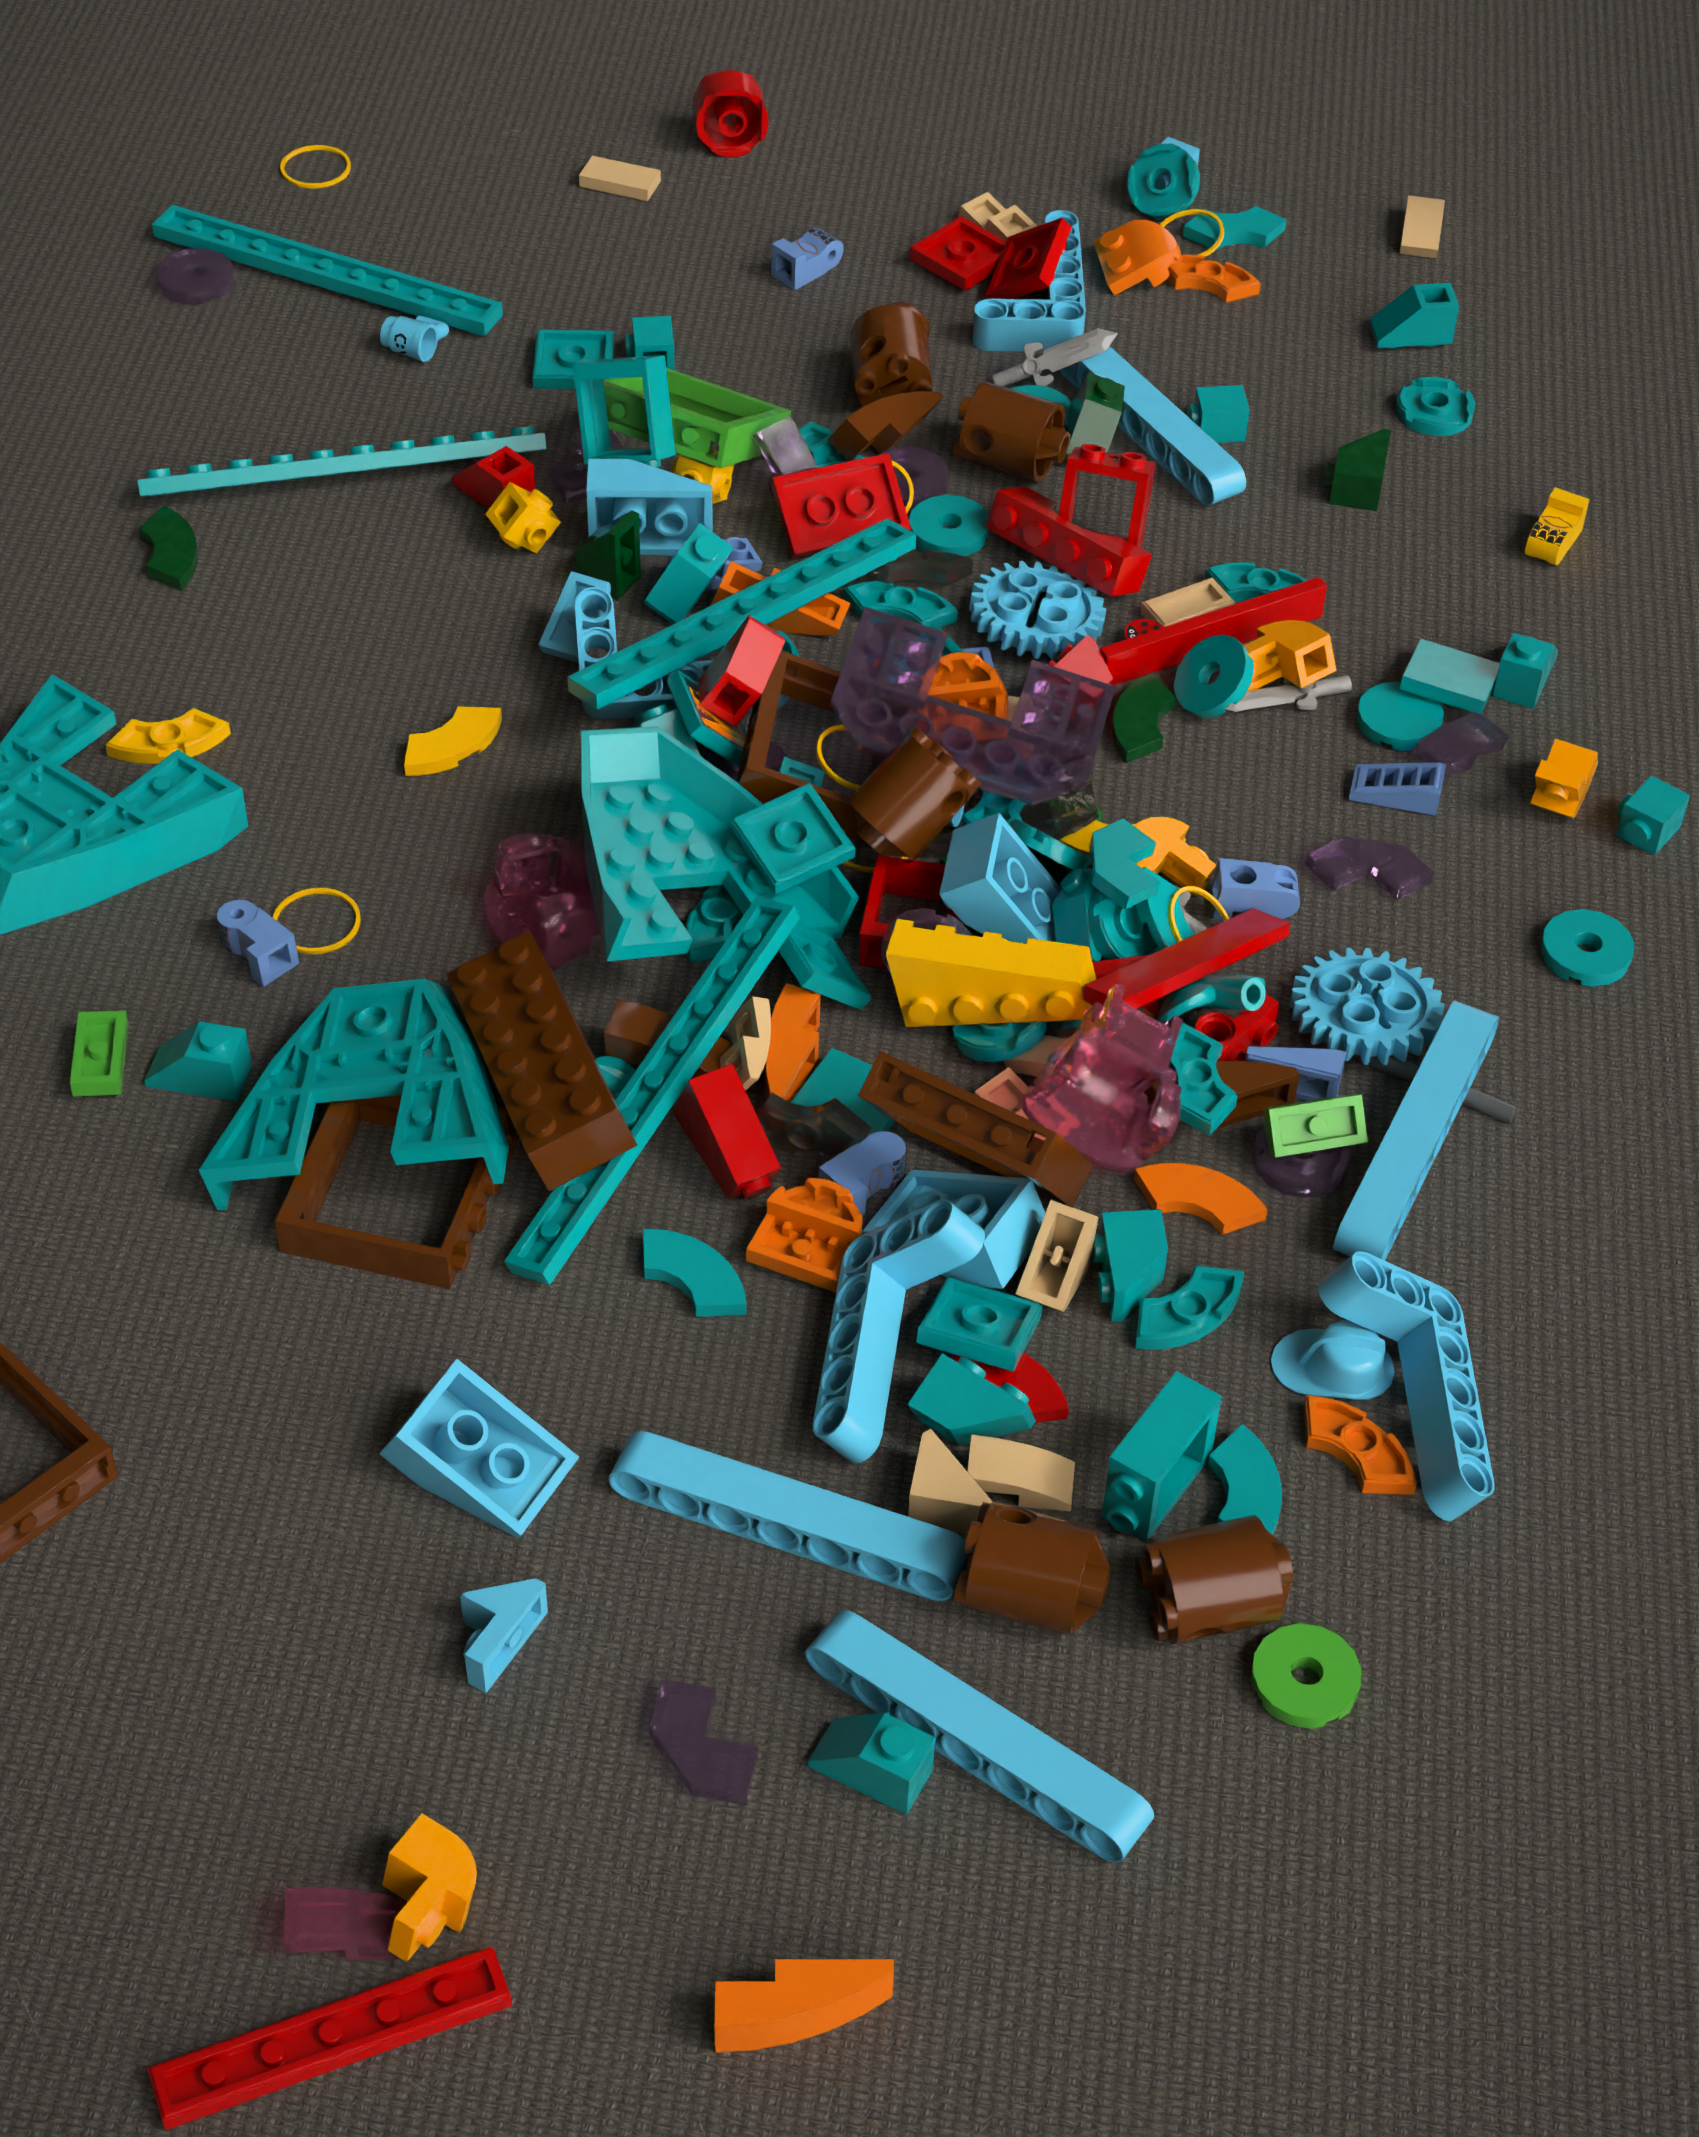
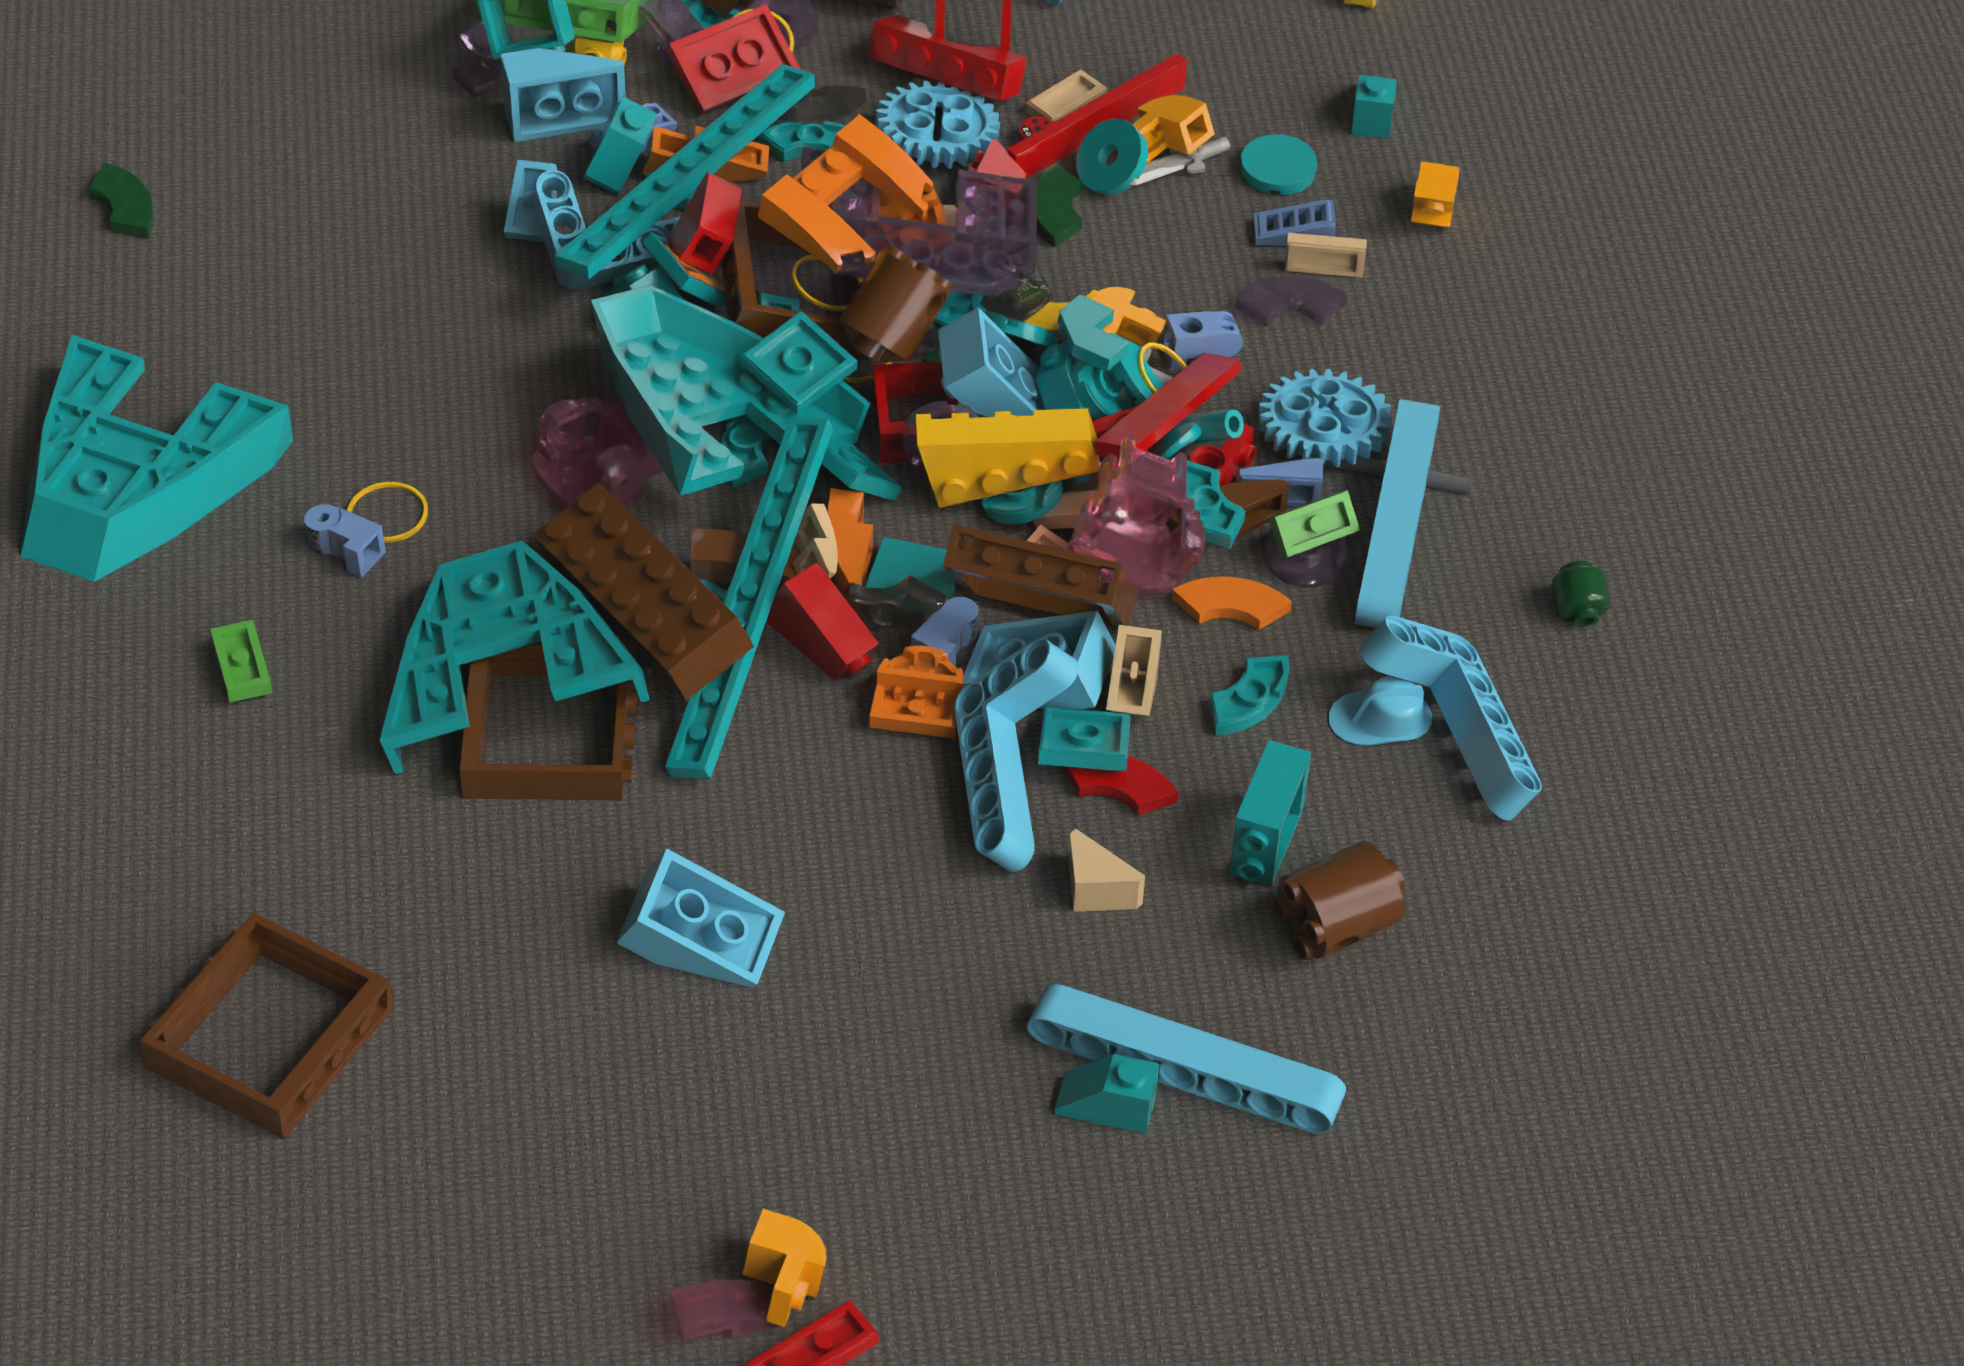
camera: 15 degrees left, 0 degrees up
yellow tile [105,708,231,764] -> none
teal plate [137,426,547,497] -> none
teal slope [144,1021,252,1102] -> none
yellow tile [404,706,502,776] -> none
red slope [451,446,535,509] -> none
medium azure slope [460,1578,548,1693] -> none
yellow brick [485,482,561,554] -> none
dark green slope [574,510,641,601] -> none
medium azure beam [608,1431,969,1601] -> none
teal tile [643,1229,747,1317] -> none
clear purple tile [649,1679,759,1805] -> none
orange slope [714,1959,894,2053] -> none
teal slope [908,1353,1036,1446] -> none
teal tile [909,495,990,559] -> none
reddish brown cylinder [954,1501,1111,1636] -> none
tan slope [967,1435,1075,1511] -> none
teal slope [1092,1209,1168,1322] -> none
teal tile [1204,562,1307,602] -> none
teal tile [1208,1424,1282,1535] -> none
bright green tile [1250,1623,1362,1729] -> none
orange tile [1303,1395,1417,1495] -> none
teal tile [1399,638,1500,715] -> none
clear purple slope [1413,713,1510,775] -> none
teal tile [1540,909,1634,987] -> none
teal brick [1616,775,1690,856] -> none
none -> orange wedge [757,114,934,272]
none -> tan tile [1284,233,1367,278]
none -> dark green head [1551,561,1610,627]

